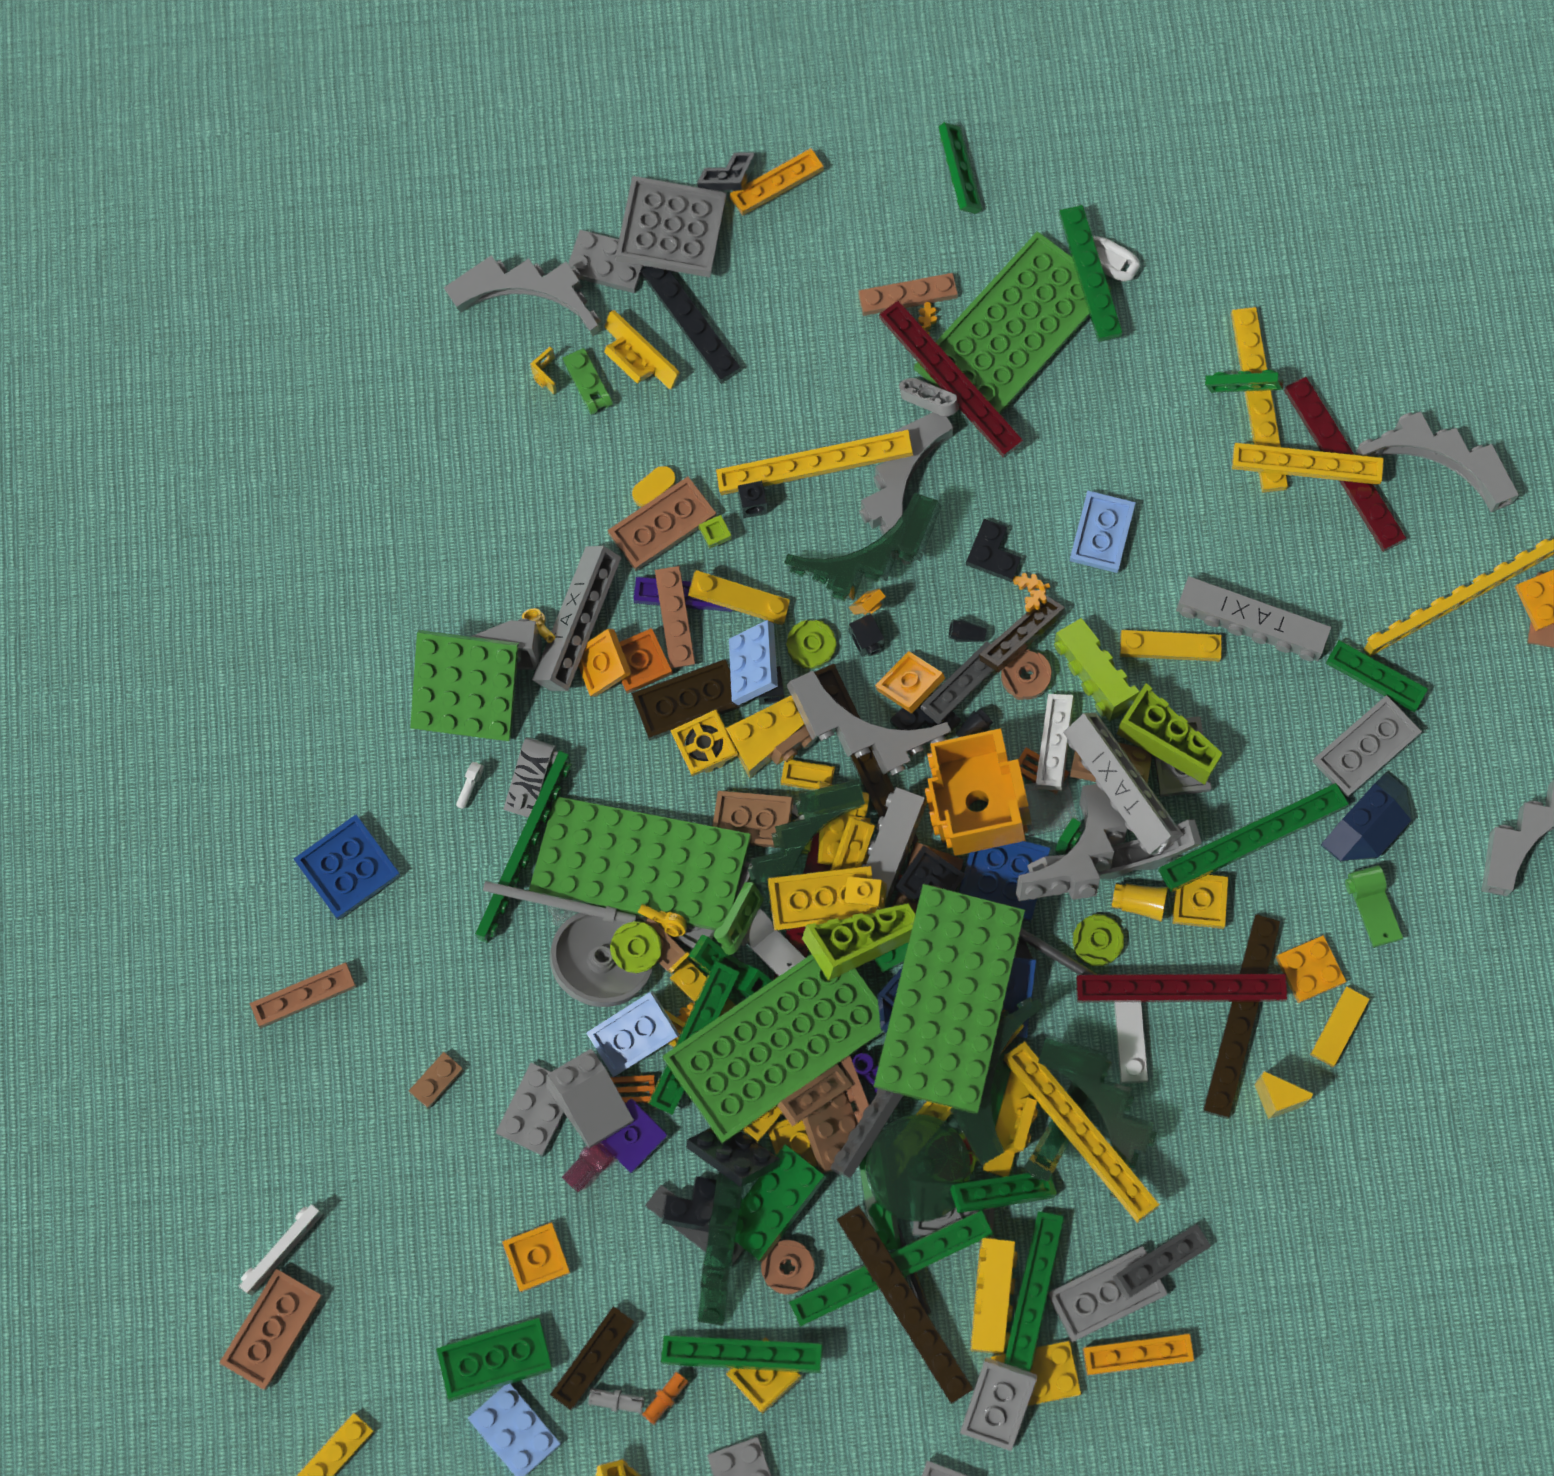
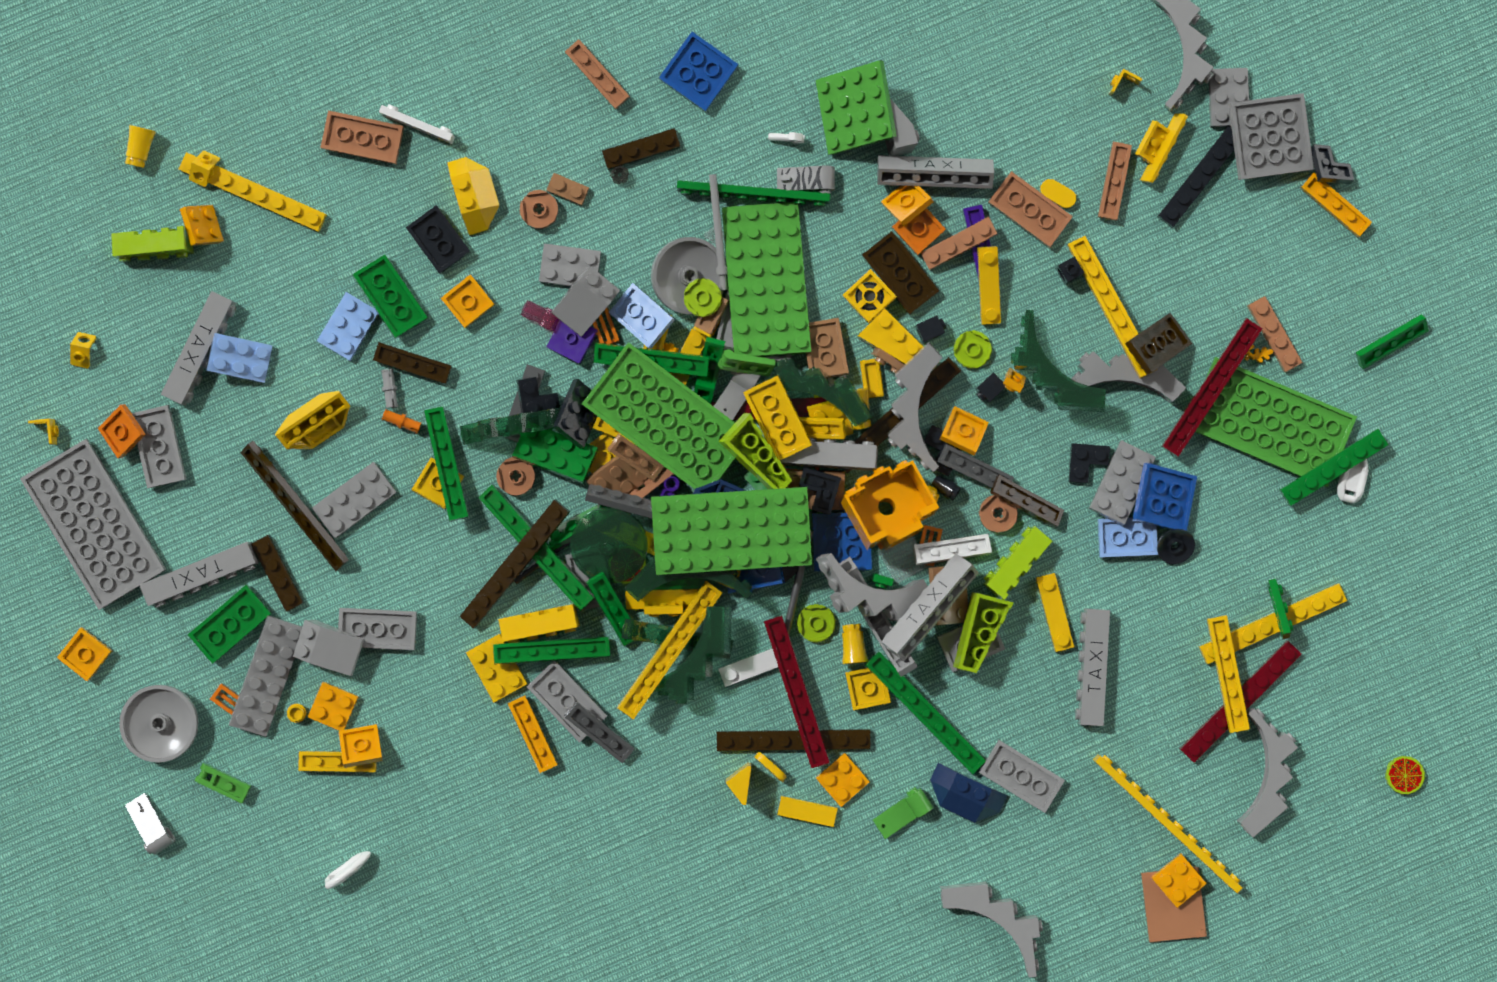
camera: 70 degrees right, 15 degrees up
yellow plate [522,608,555,643] -> none
bright green plate [562,348,613,415] -> none
yellow plate [638,904,687,937] -> none
lime tile [699,515,732,549] -> none
light blue plate [729,620,778,705] -> none
yellow bracket [844,877,887,909] -> none
light grey beam [899,378,958,416] -> none
black cone [948,618,987,642] -> none
light grey plate [960,1357,1037,1451] -> none
light orange animal [1013,573,1050,612] -> none
green plate [1325,640,1428,713] -> none
none -> black plate [405,205,471,274]
none -> yellow wedge [447,157,500,236]
none -> nougat plate [520,190,558,229]
none -> dark brown plate [602,128,680,170]
none -> clear smoke plate [610,165,629,184]
none -> yellow tile [754,752,787,783]
none -> light grey plate [1089,440,1156,526]
none -> nougat plate [1098,141,1132,221]
none -> dark brown plate [1125,313,1192,375]
none -> blue plate [1133,463,1197,531]
none -> black dish [1157,529,1195,564]
none -> tile [1385,756,1425,794]

